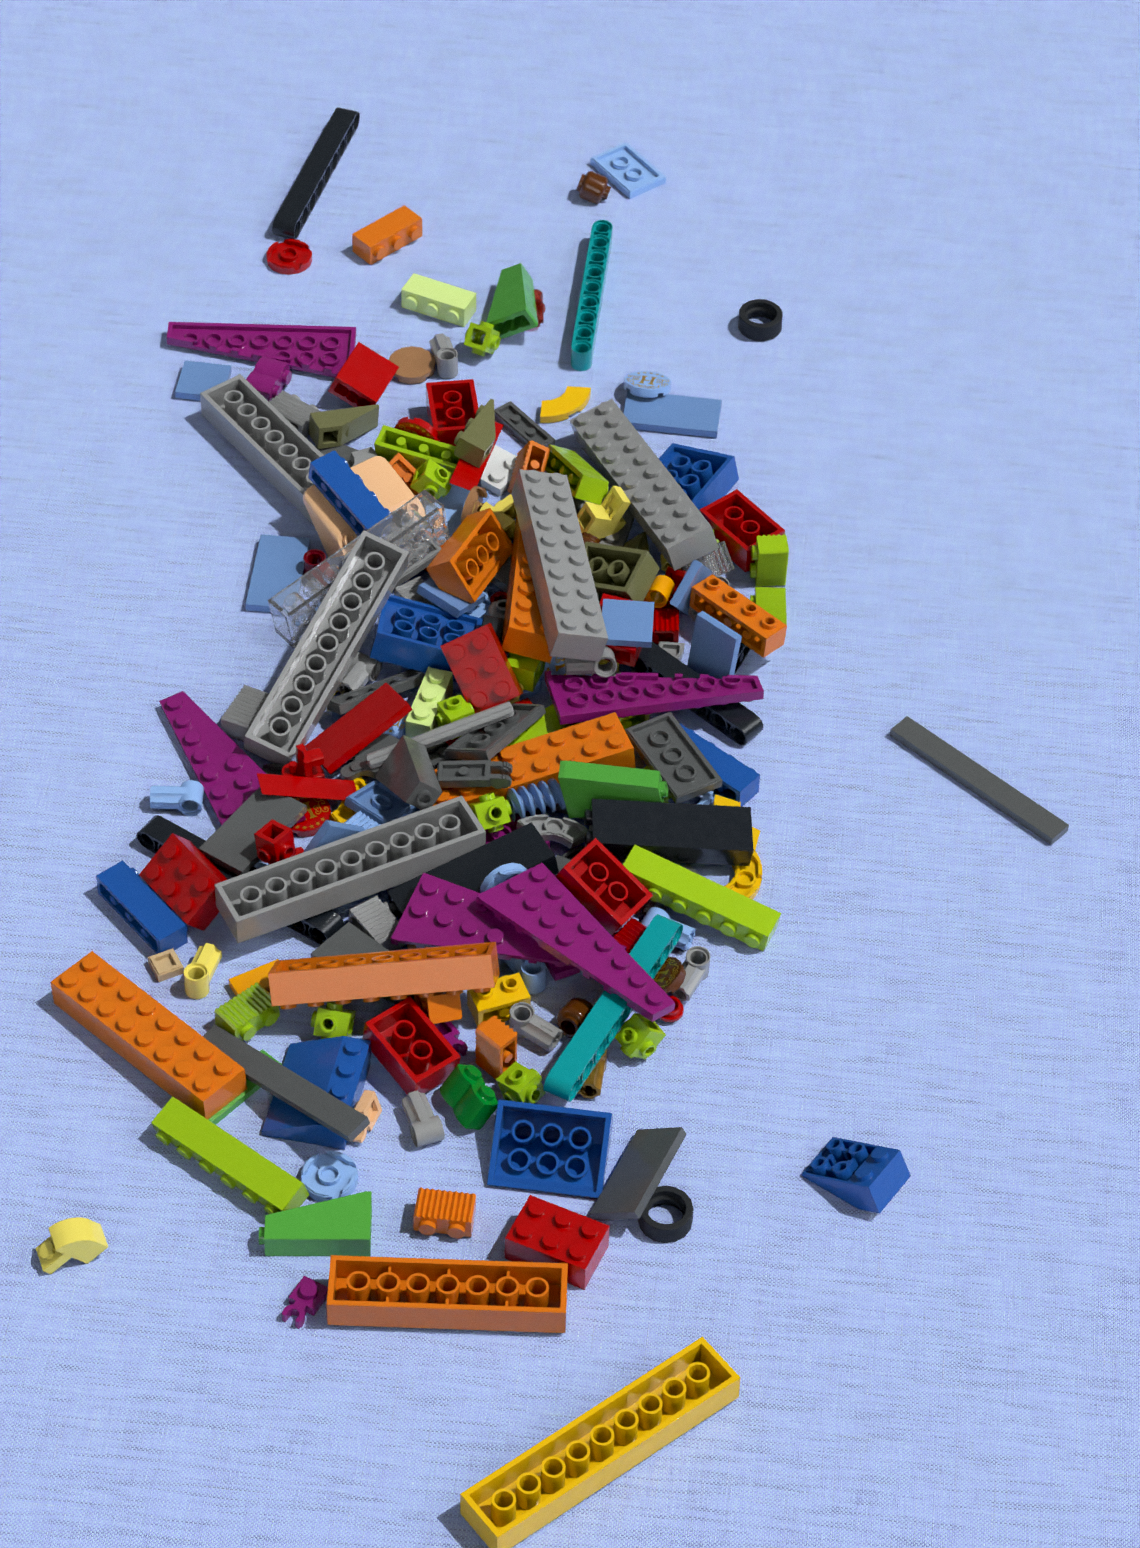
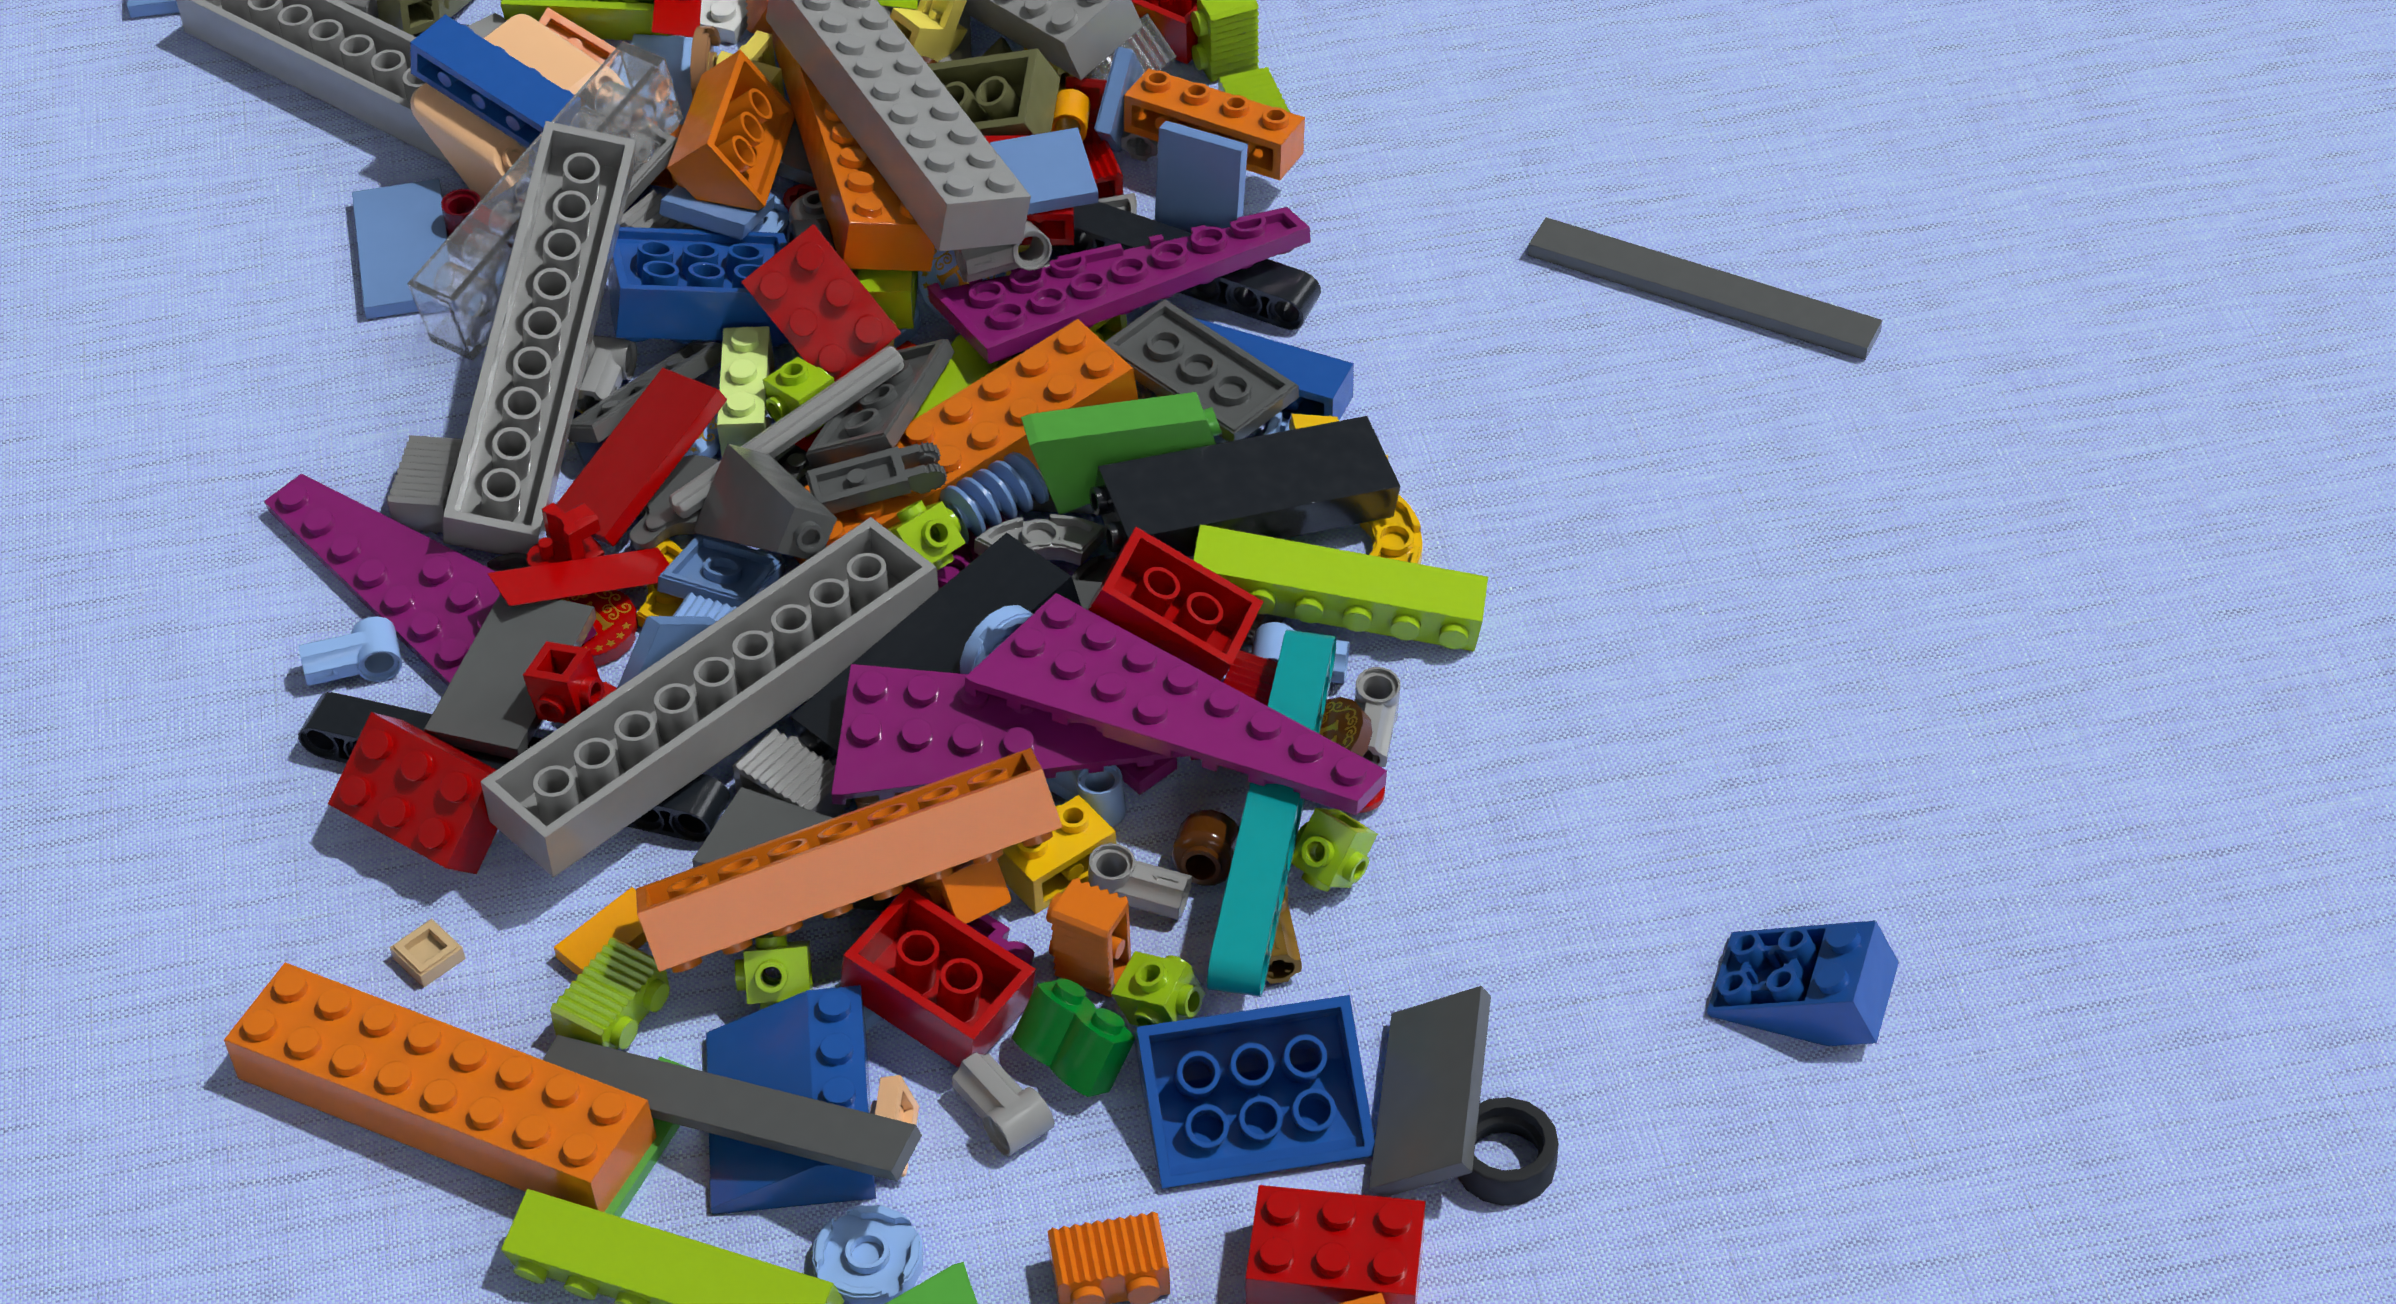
camera: 15 degrees left, 0 degrees up
blue brick [96,860,188,954] -> none
light yellow piece [183,943,222,999] -> none
lime brick [410,458,452,503] -> none

